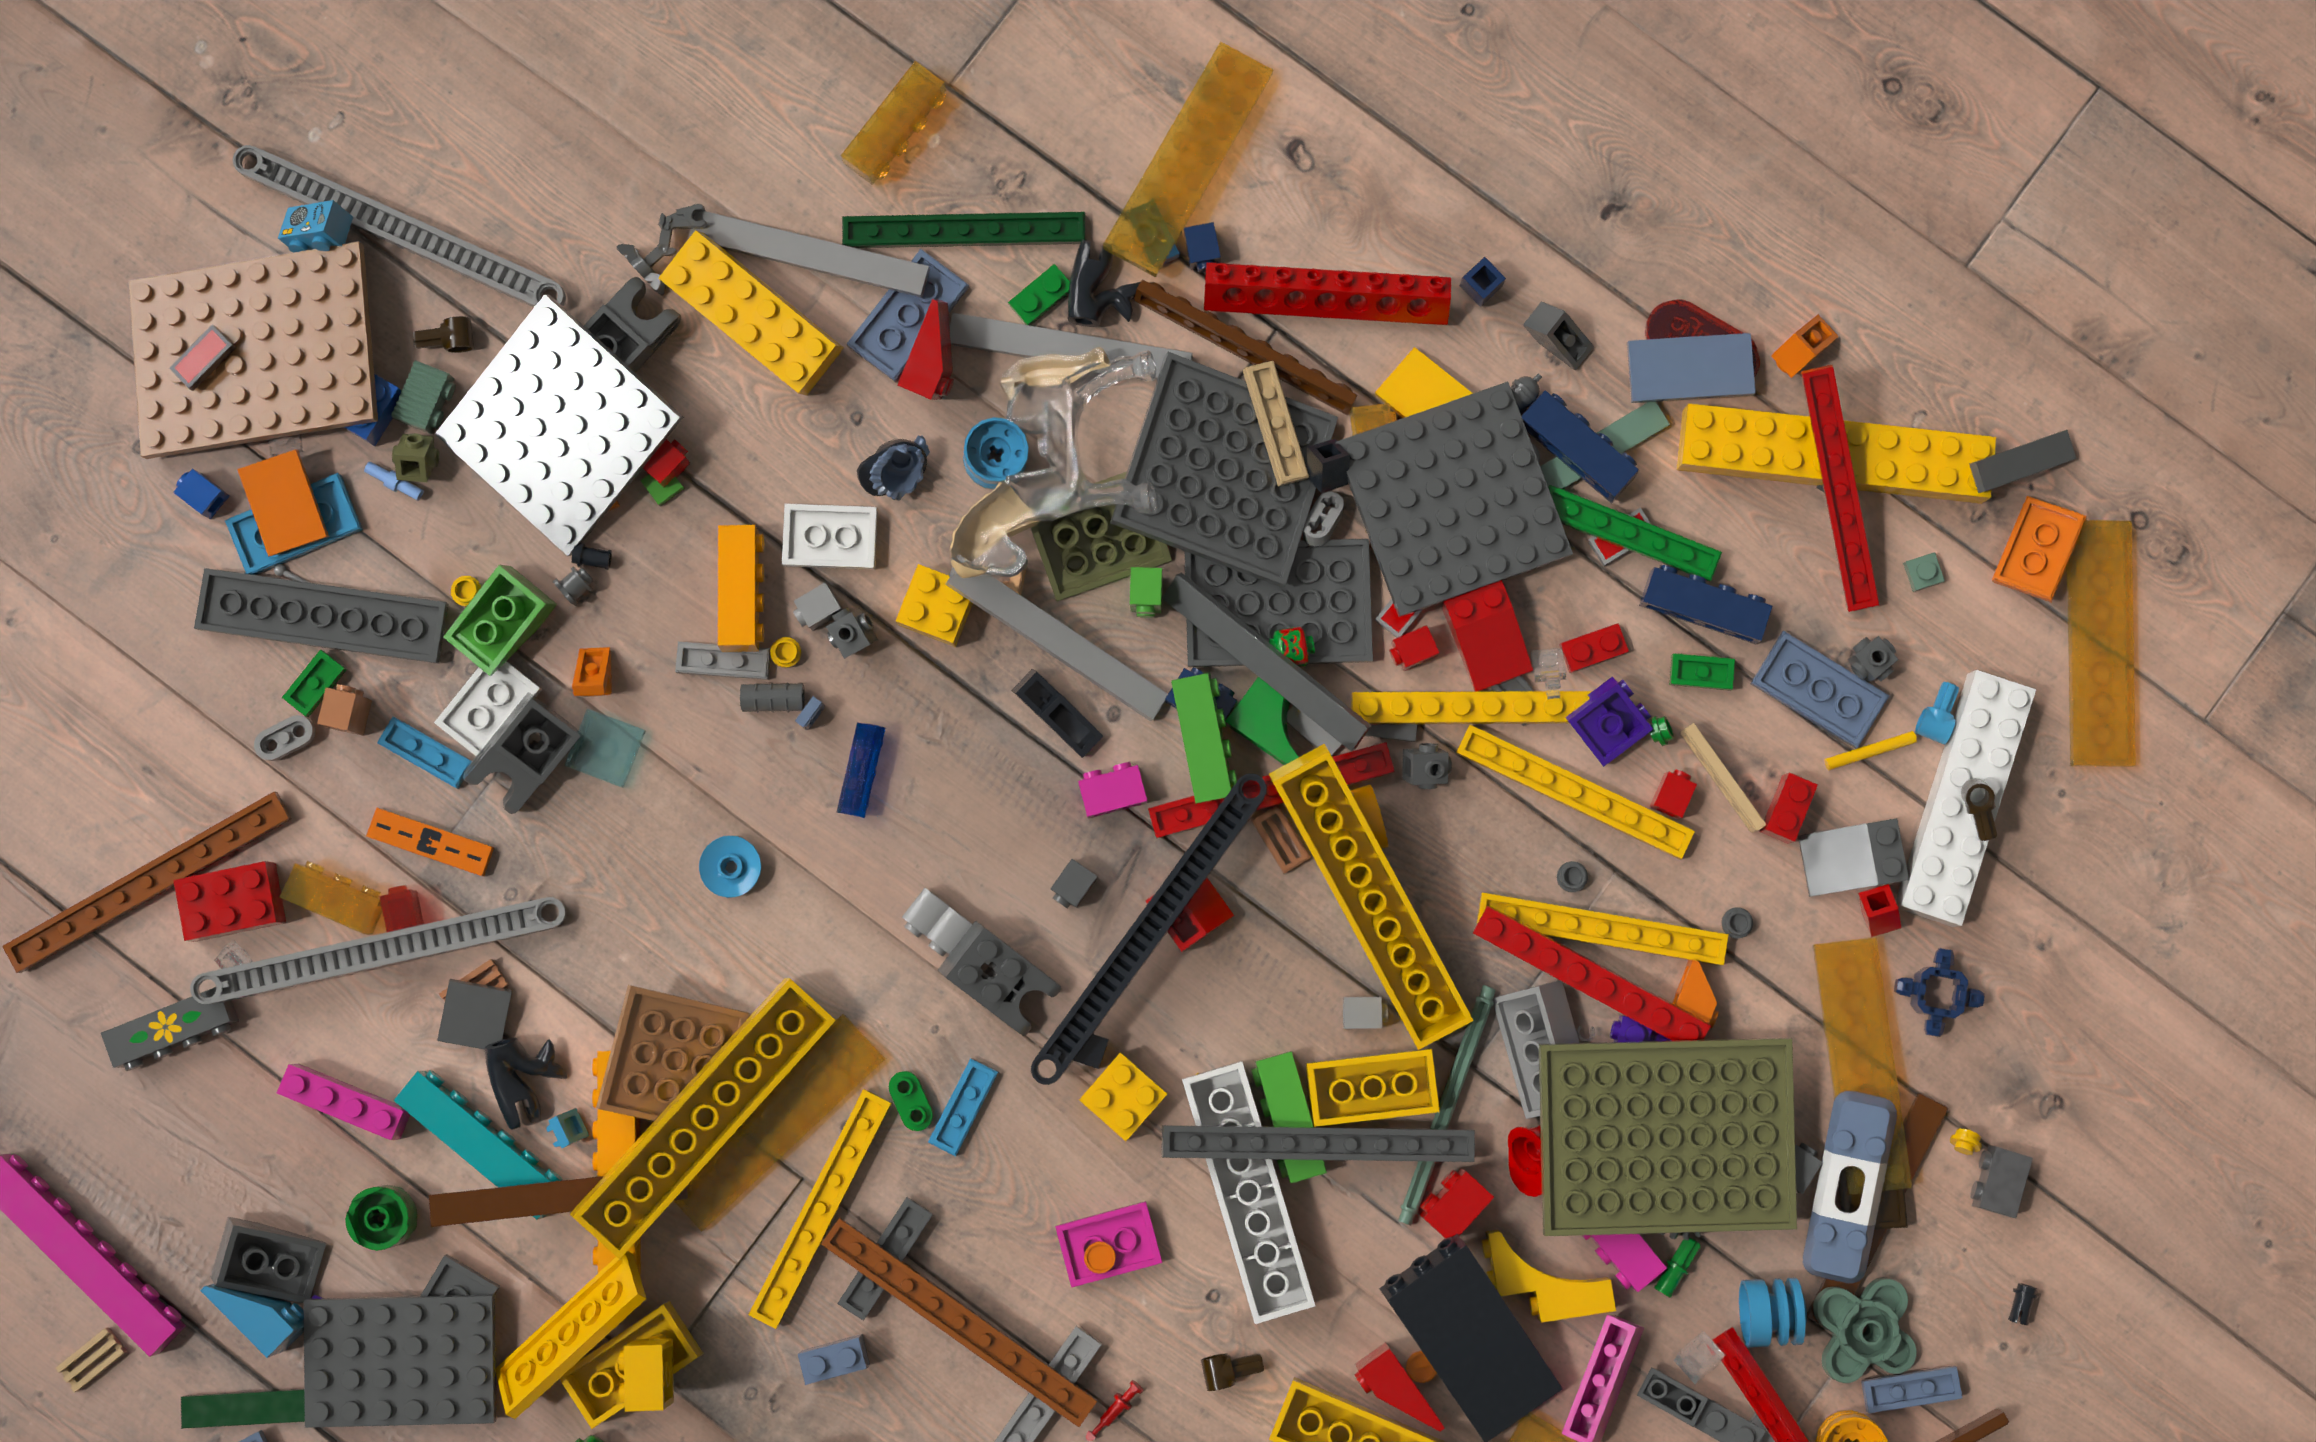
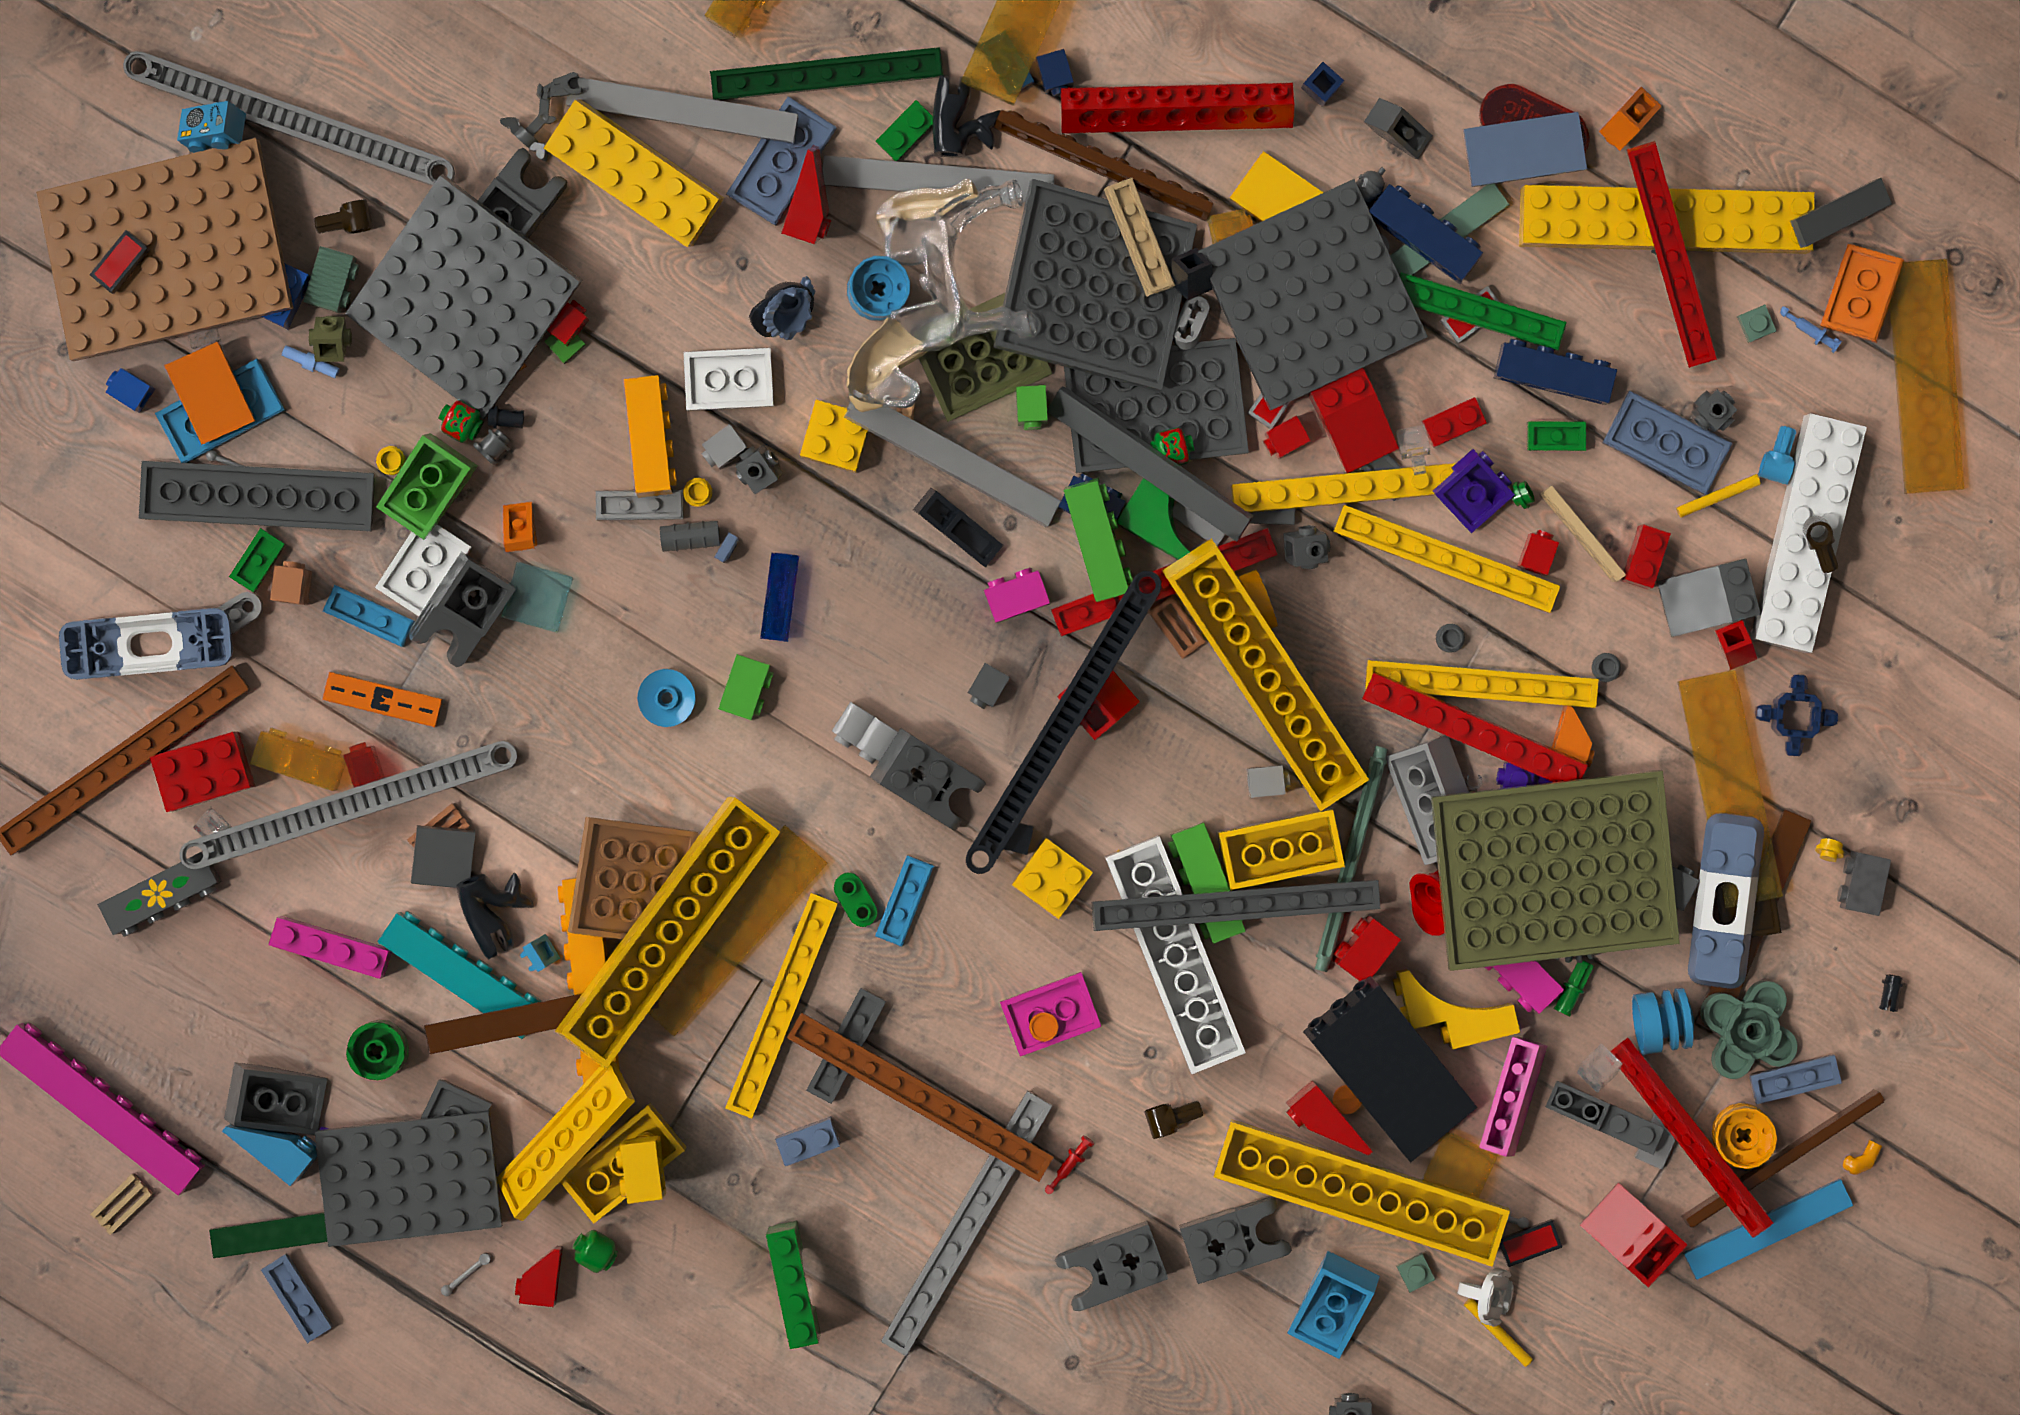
camera: 10 degrees left, 5 degrees up
none -> sand blue piece [59,608,233,680]
none -> green head [438,400,484,443]
none -> bright green brick [718,654,774,720]
none -> medium blue piece [1780,306,1842,353]

